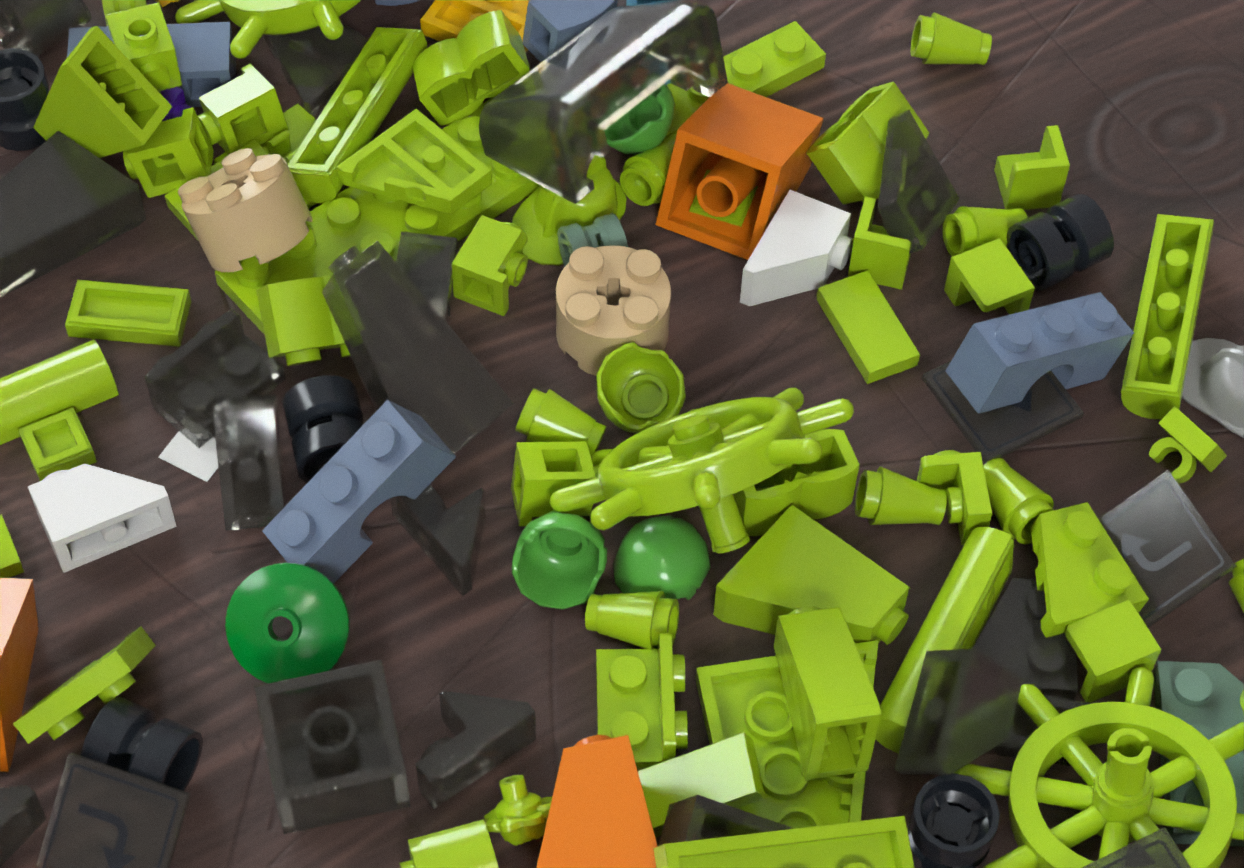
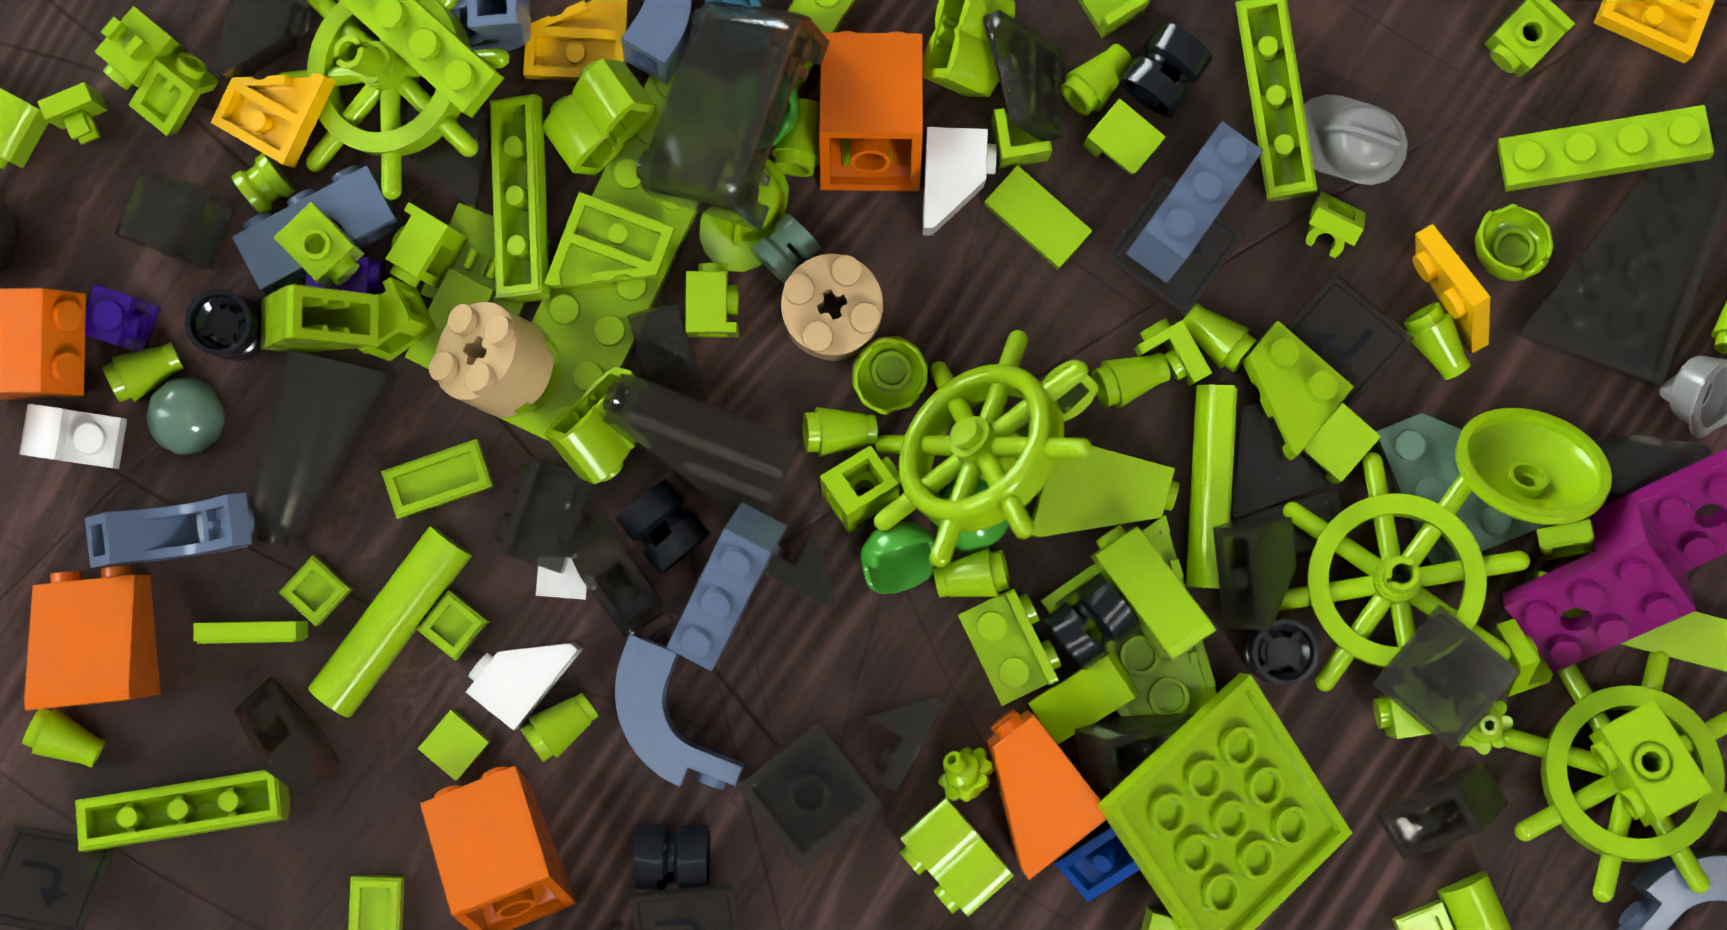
camera: 25 degrees left, 30 degrees up
lime wing [13,626,156,744] -> none
green dish [225,562,350,687] -> none
none -> lime cone [520,692,599,762]
none -> sand blue arch [615,633,745,790]
none -> black wheel [1043,574,1141,671]

